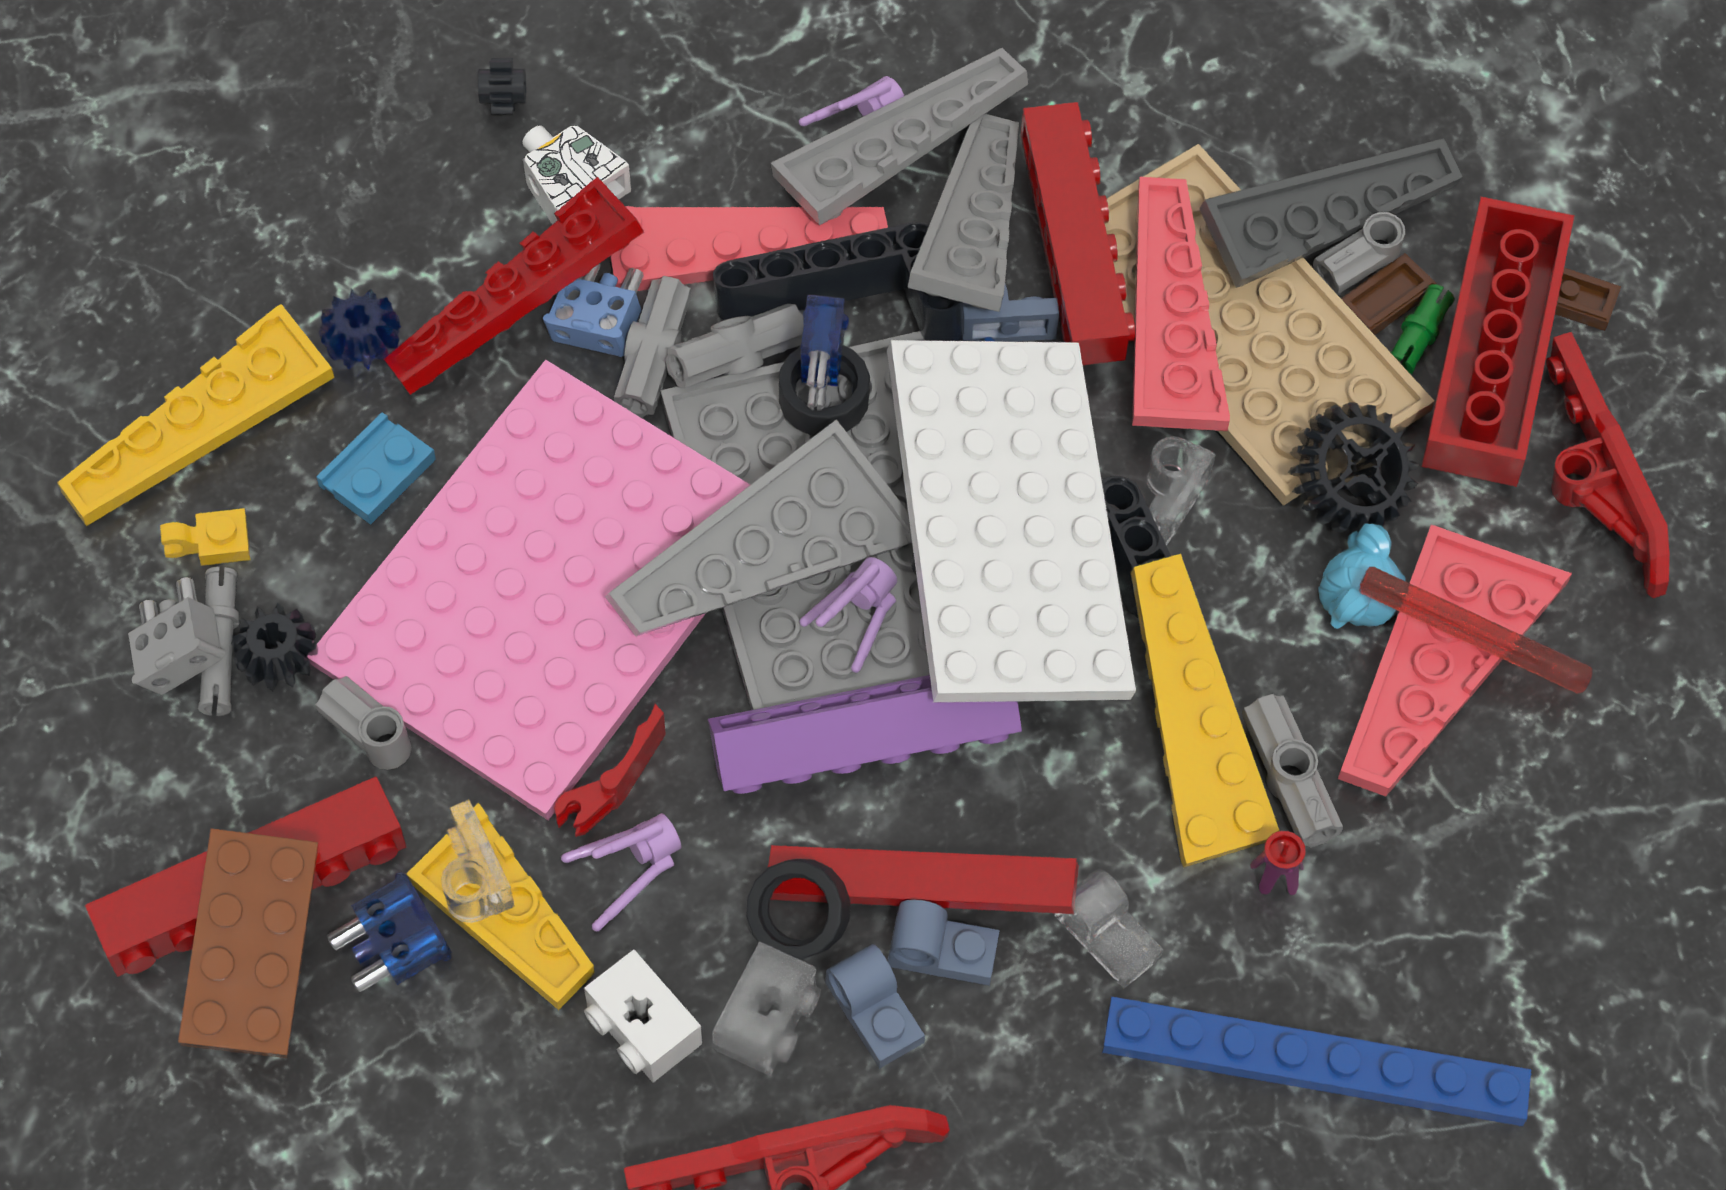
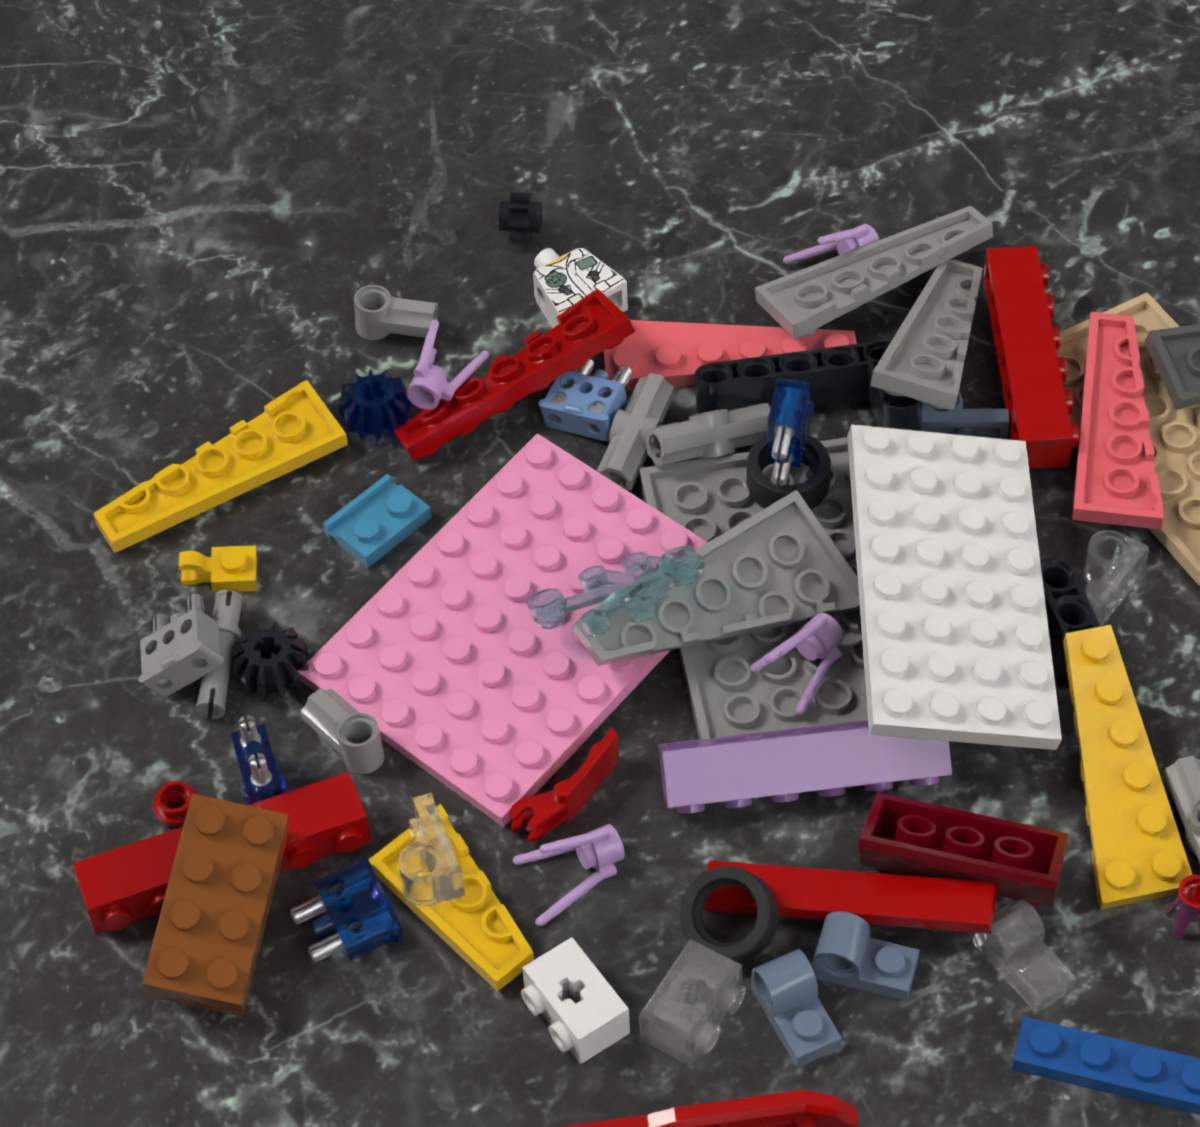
camera: 10 degrees right, 10 degrees down
none -> red plate [153,781,199,827]
none -> clear blue piece [230,715,286,805]
none -> light grey piece [354,285,438,340]
none -> lavender plant [407,319,489,410]
none -> clear light blue plant [527,546,705,637]
none -> dark red slope [858,792,1069,908]

